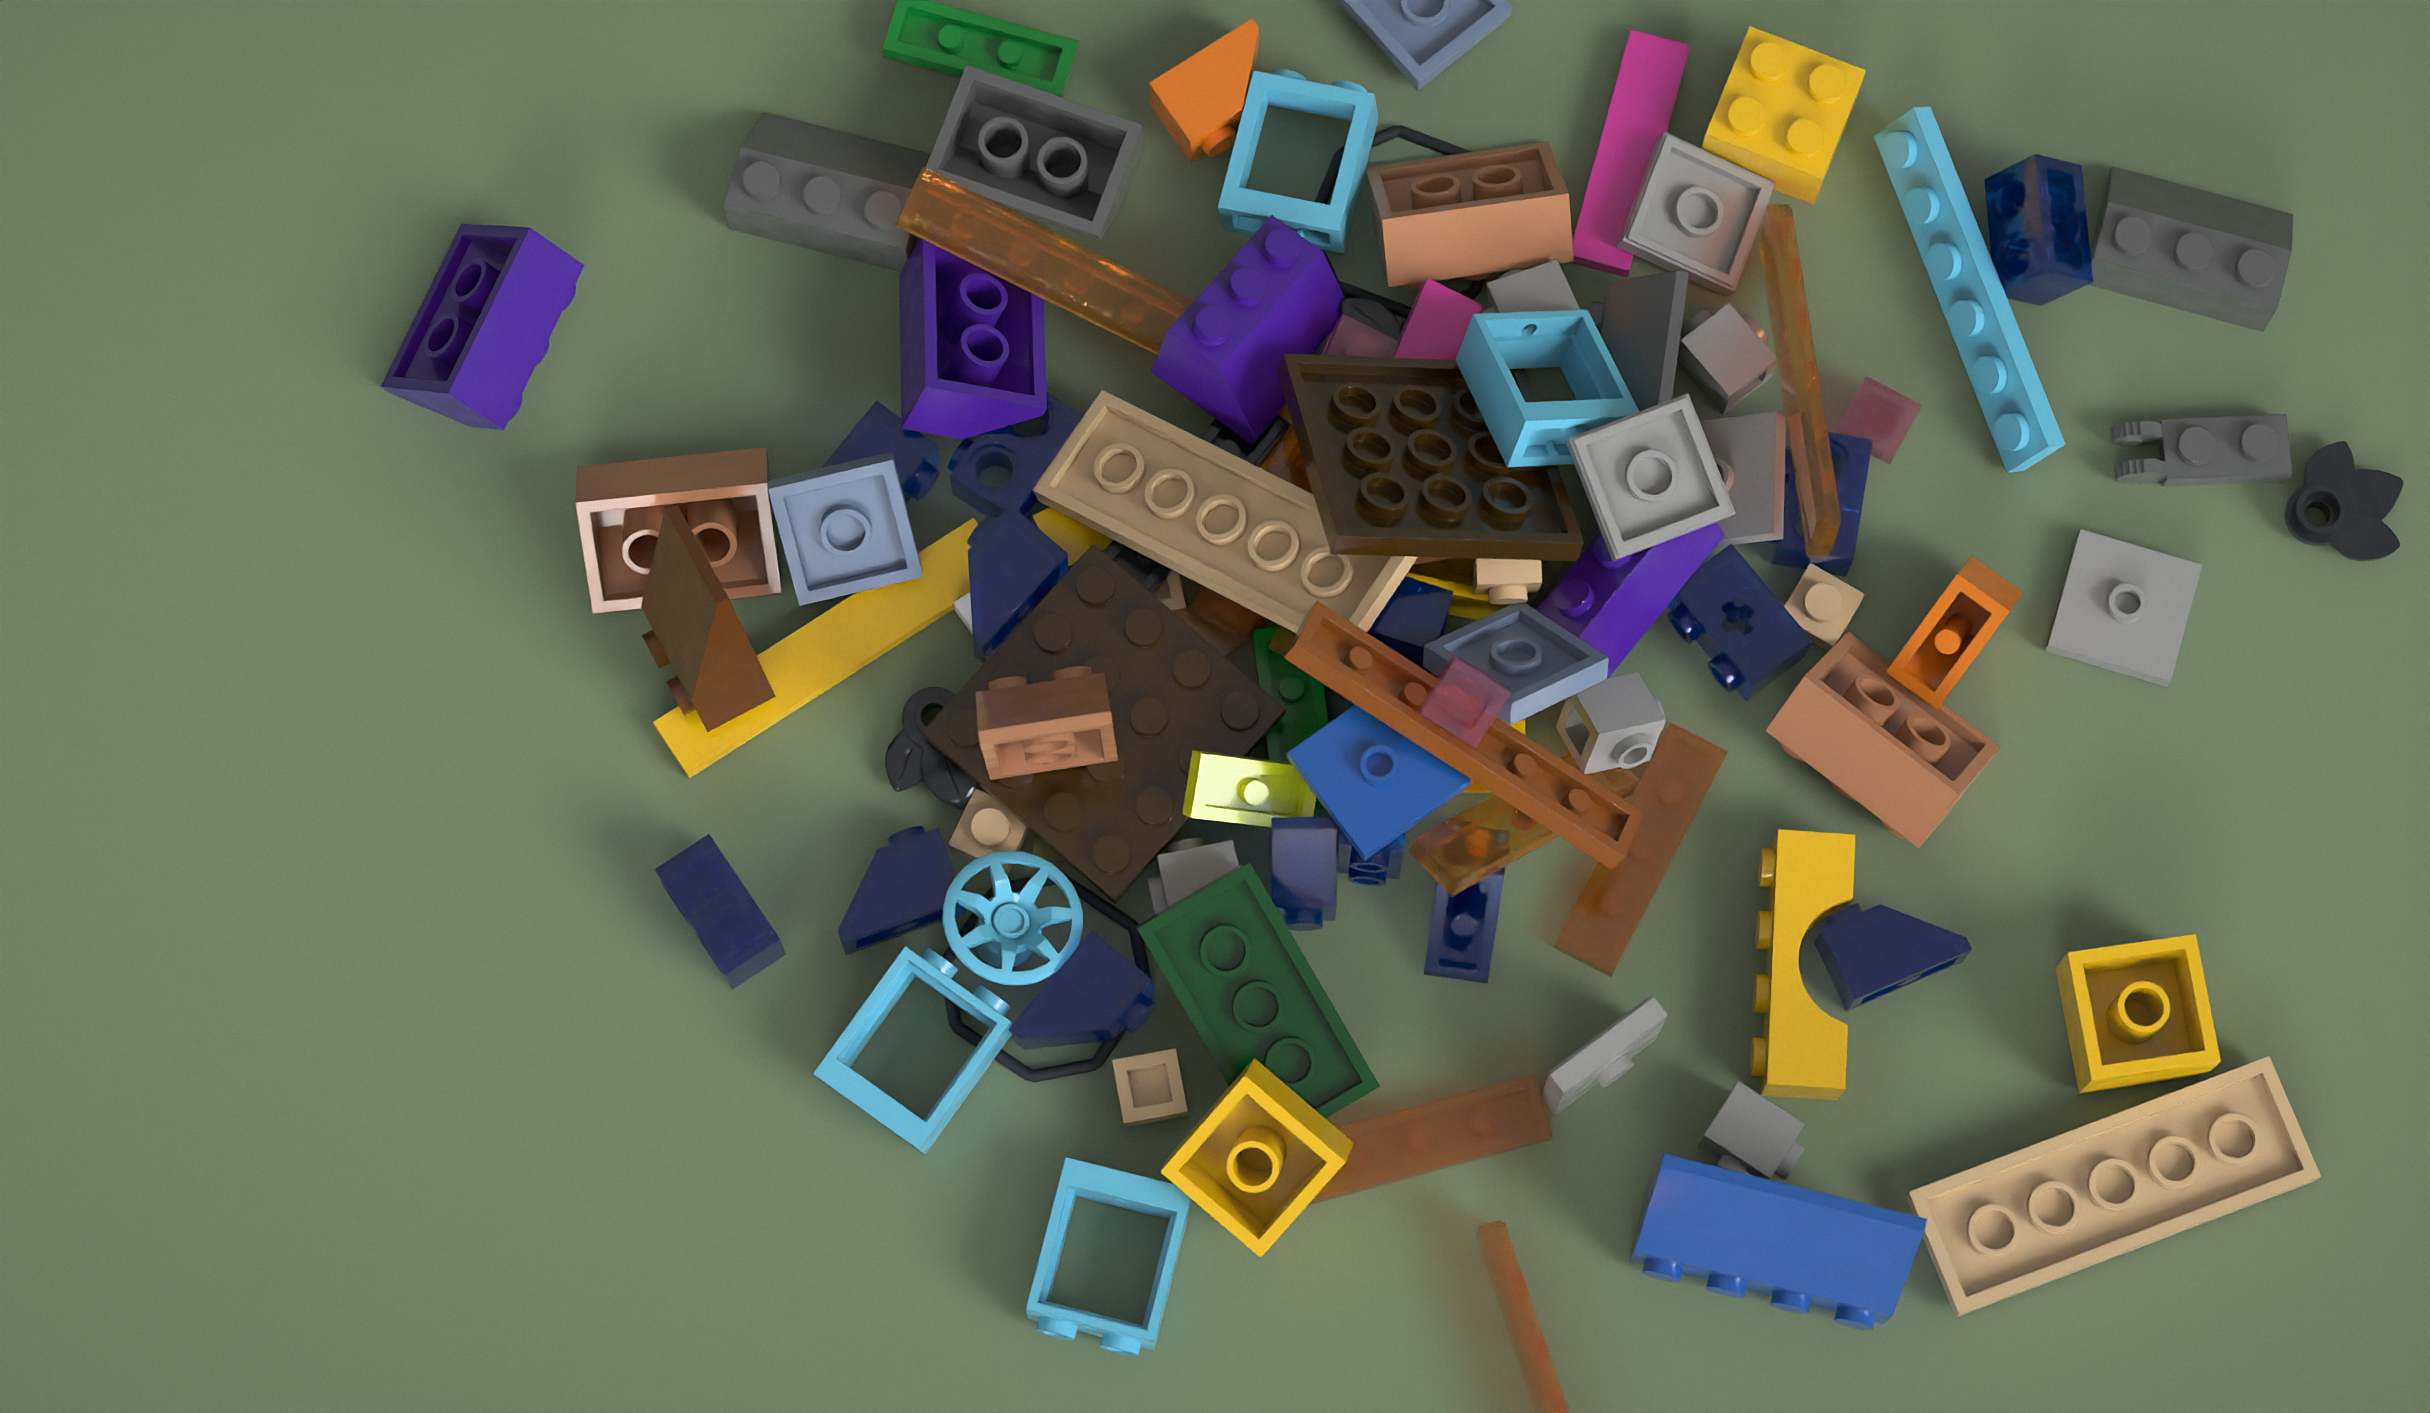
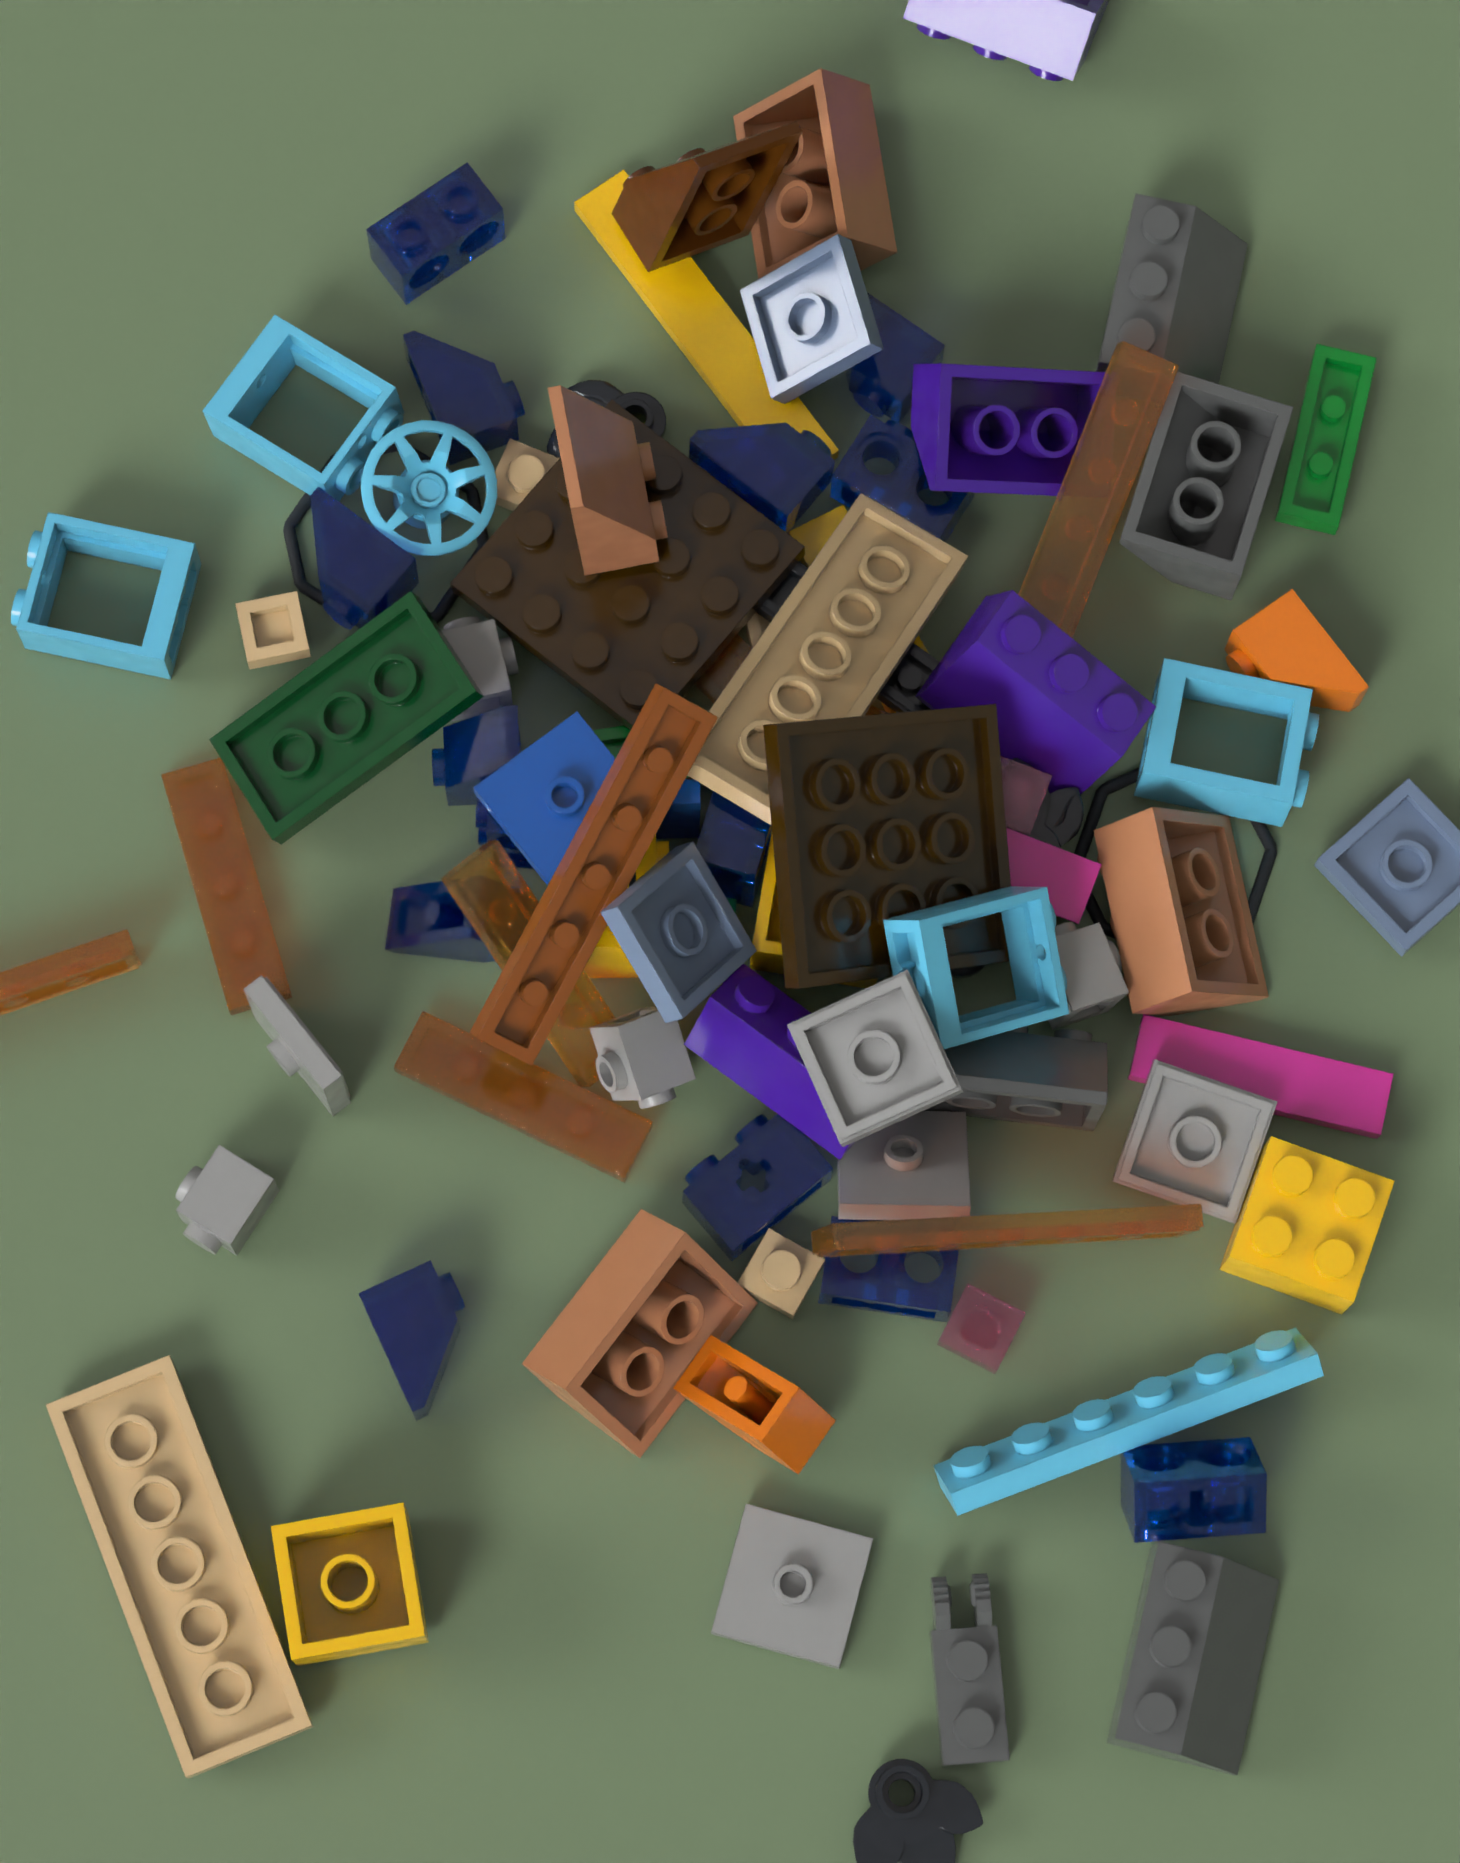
camera: 85 degrees right, 0 degrees up
yellow brick [1160,1058,1354,1258] -> none
neon yellow plate [1182,750,1316,832] -> none
clear pink plate [1418,654,1511,748] -> none
tan plate [1473,559,1542,604] -> none
blue slope [1629,1154,1927,1330] -> none
light grey brick [1677,303,1778,415] -> none
yellow arch [1750,829,1856,1101] -> none

